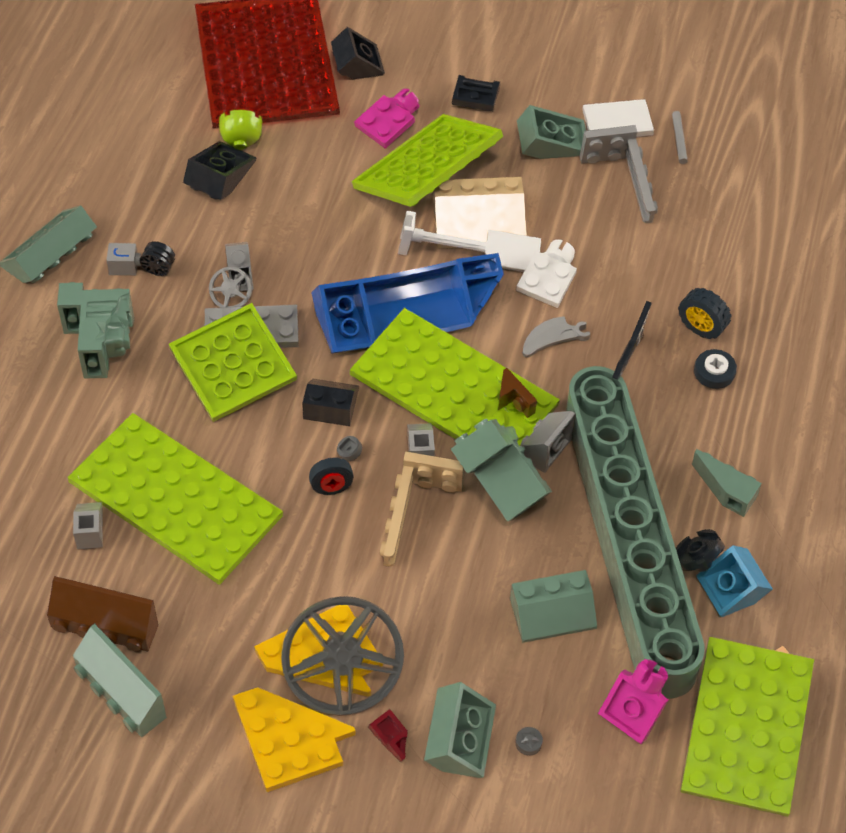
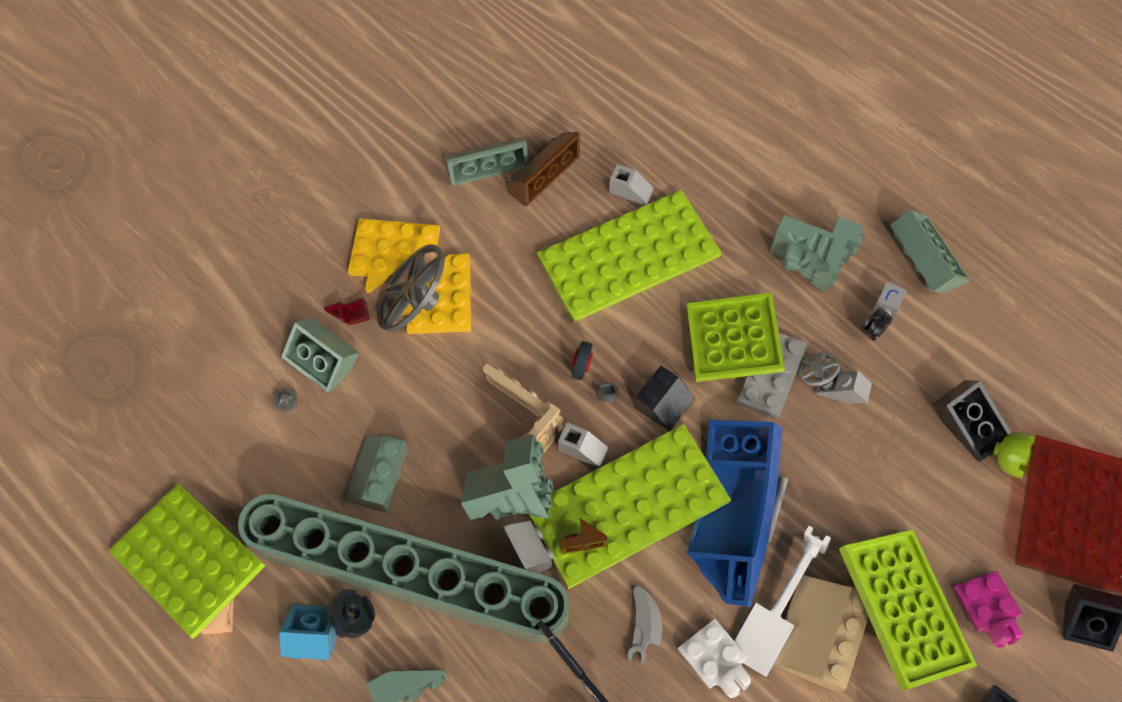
camera: 120 degrees right, 10 degrees up
dark pink plate [598,659,668,744] -> none

